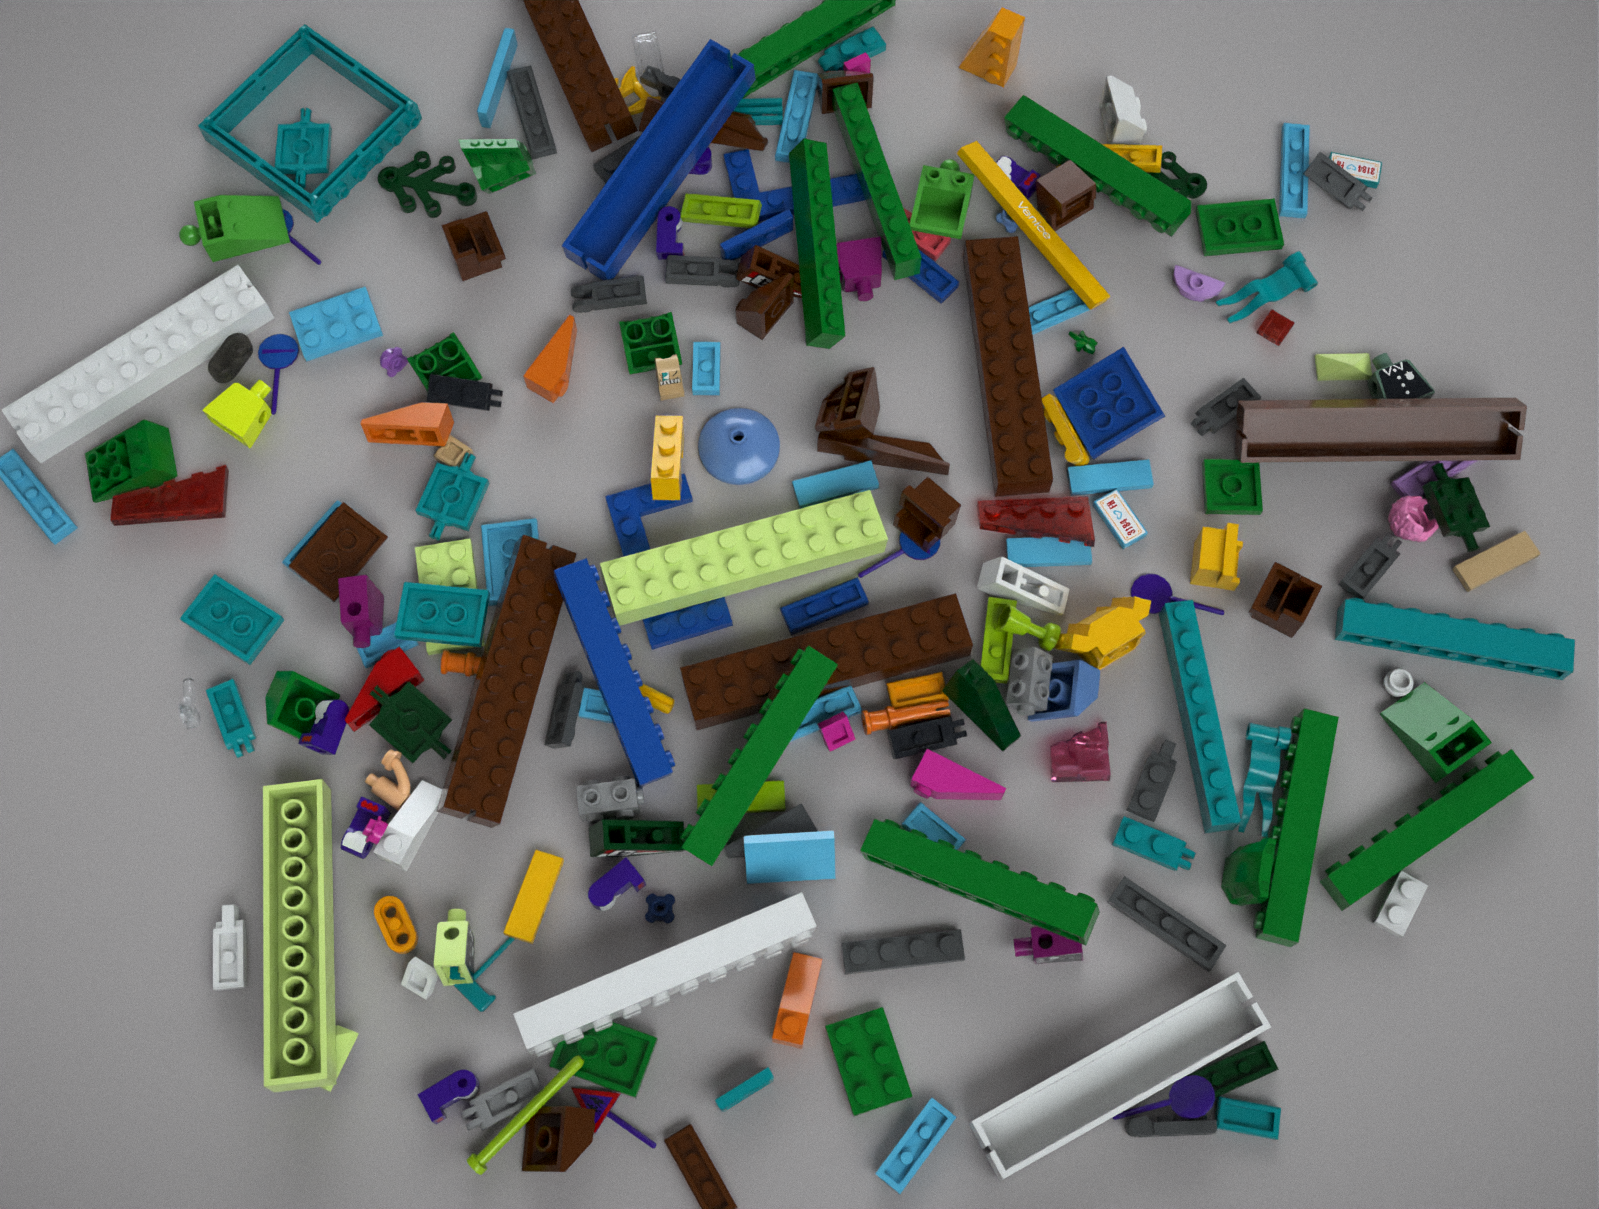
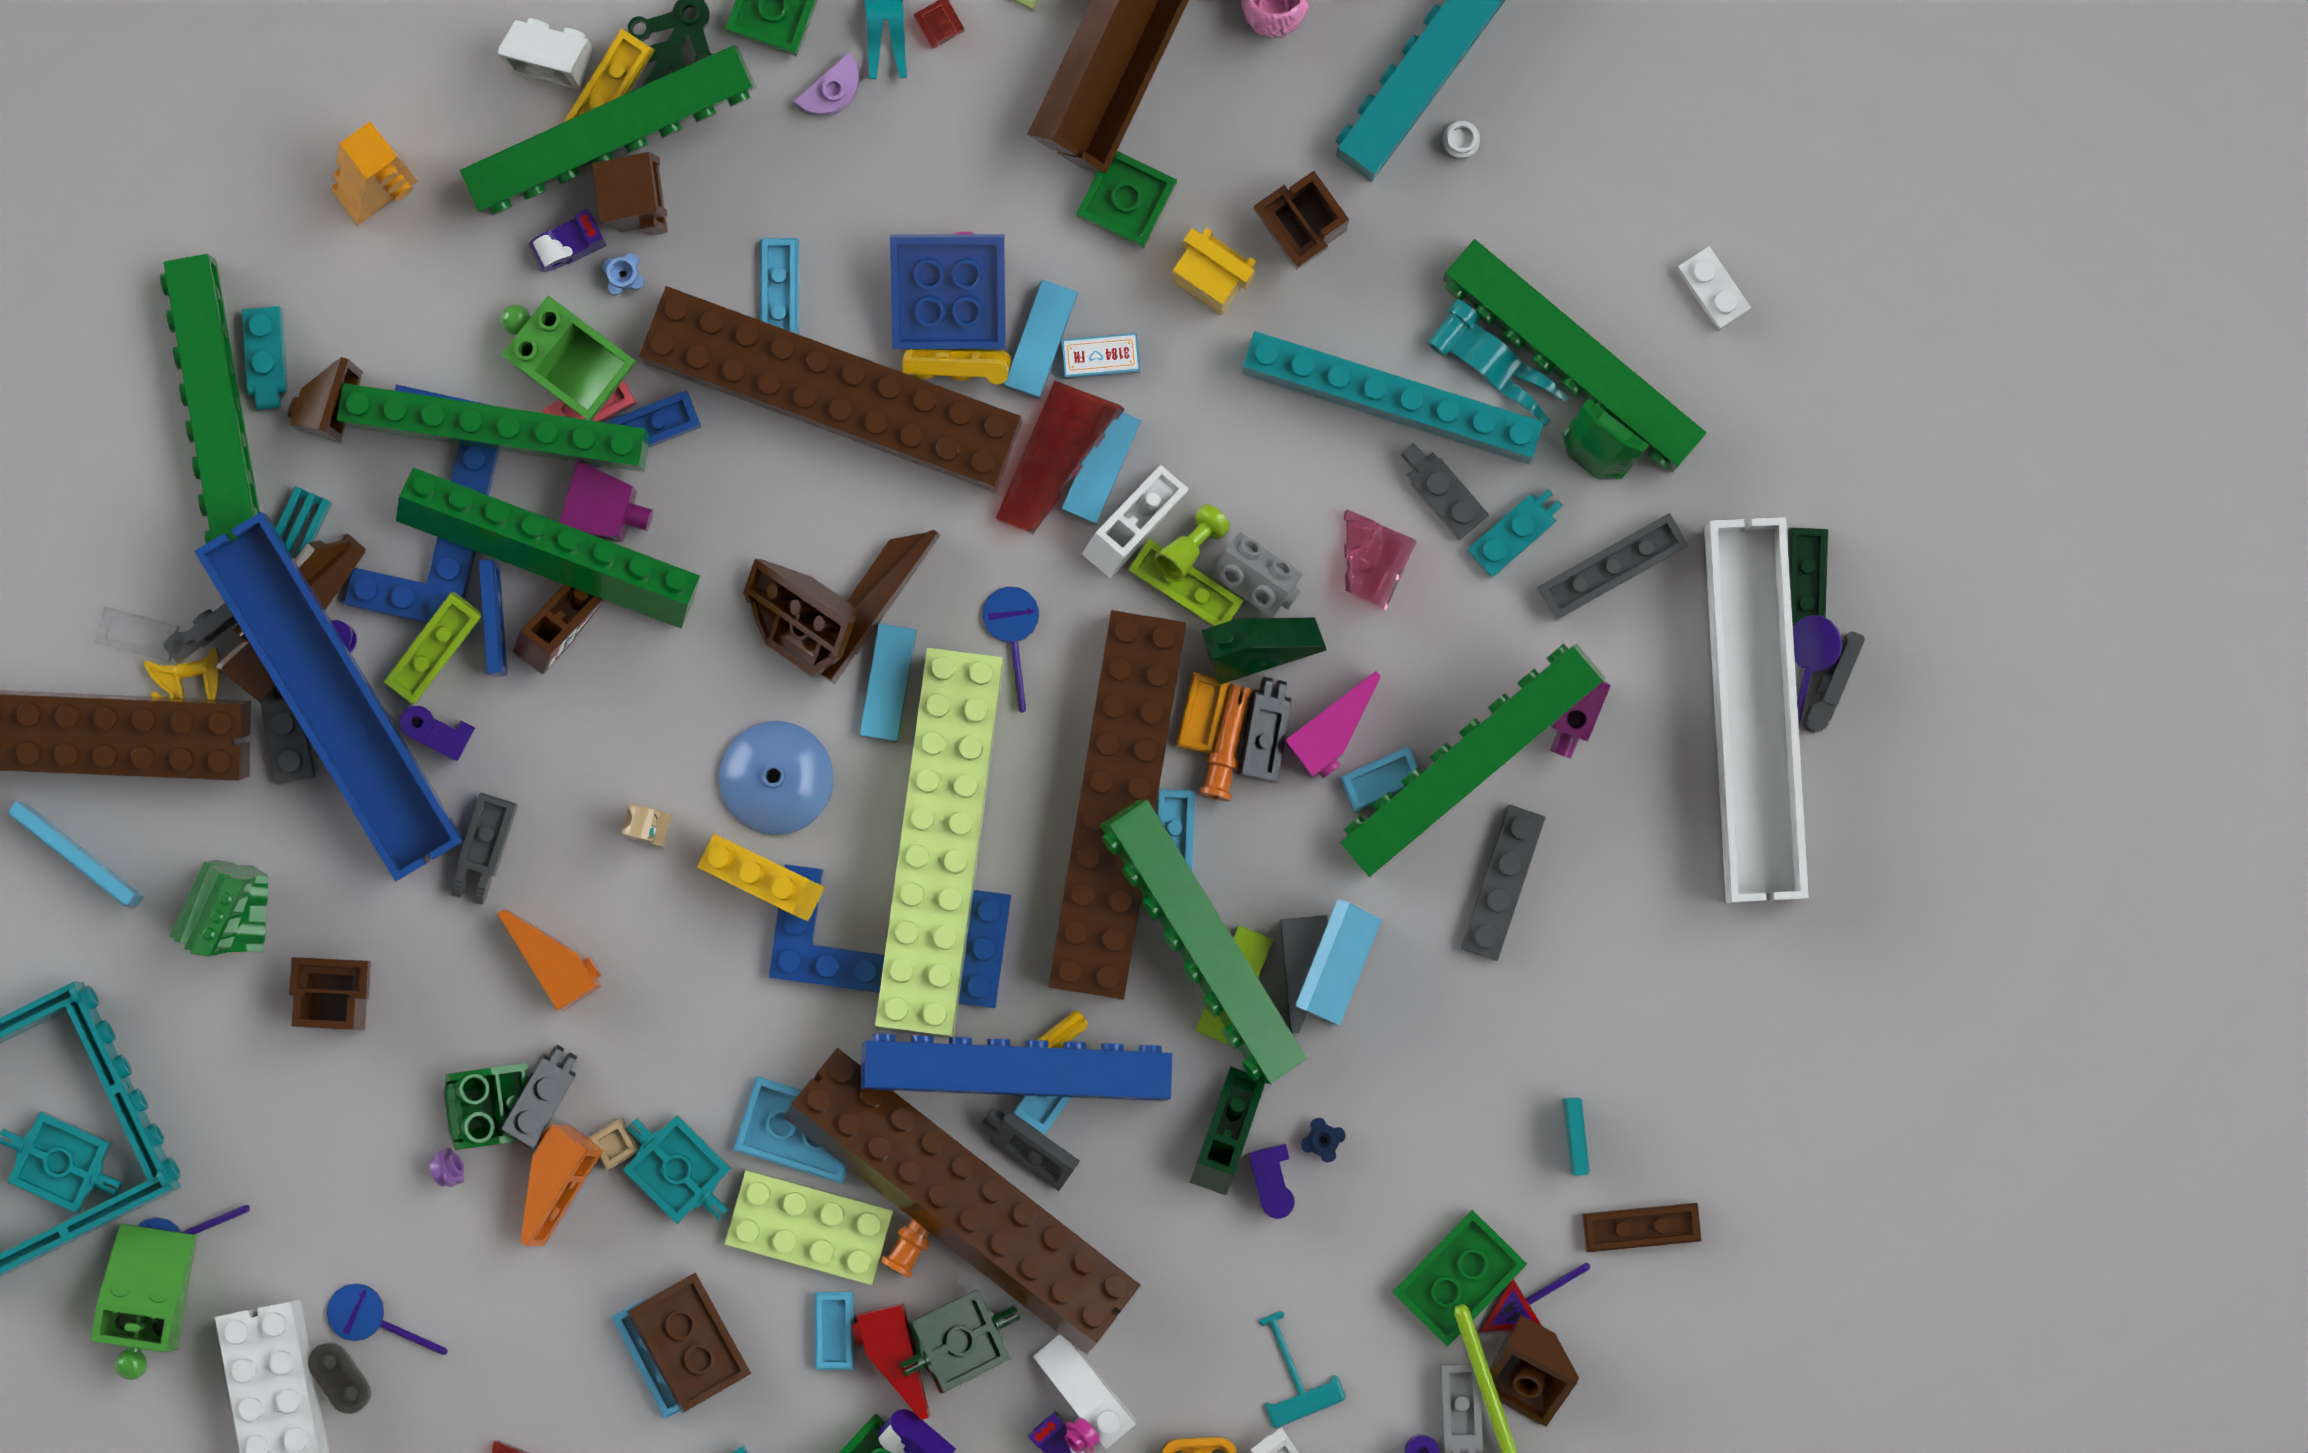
camera: 65 degrees left, 15 degrees up
neon yellow torso [202,380,271,449] -> none
medium azure plate [289,287,383,362] -> none
magenta torso [338,575,384,648] -> none
light nougat plant [365,749,411,811] -> none
dark green plant [378,151,477,218] -> none
teal plate [394,582,490,647] -> none
yellowish green torso [434,909,475,986] -> none
yellow tile [503,850,564,944] -> none
dark grey tile [507,65,557,160] -> none
white piece [513,892,817,1057] -> none
light grey brick [576,776,644,824] -> none
green slope [619,312,682,375] -> none
dark grey hinge [665,255,740,288] -> none
medium azure plate [692,342,721,395] -> none
reddish brown slope [735,273,794,340] -> none
orange slope [772,952,823,1049] -> none
medium azure tile [775,70,817,163] -> none
blue tile [780,577,869,635] -> none
dark pink plate [817,712,855,752] -> none
green plate [825,1007,913,1117] -> none
dark pink plate [843,52,871,73] -> none
medium azure plate [875,1098,956,1194] -> none
reddish brown plate [893,477,961,552] -> none
yellow tile [957,141,1111,310] -> none
medium blue slope [1028,659,1101,722] -> none
yellow slope [1053,596,1151,670] -> none
green plant [1068,331,1098,355] -> none
dark purple piece [1131,574,1225,615] -> none
dark grey hinge [1190,378,1261,436] -> none
teal tile [1215,1096,1281,1140] -> none
green brick [1320,749,1535,911] -> none
dark grey hinge [1339,532,1402,599] -> none
green slope [1380,682,1492,783] -> none

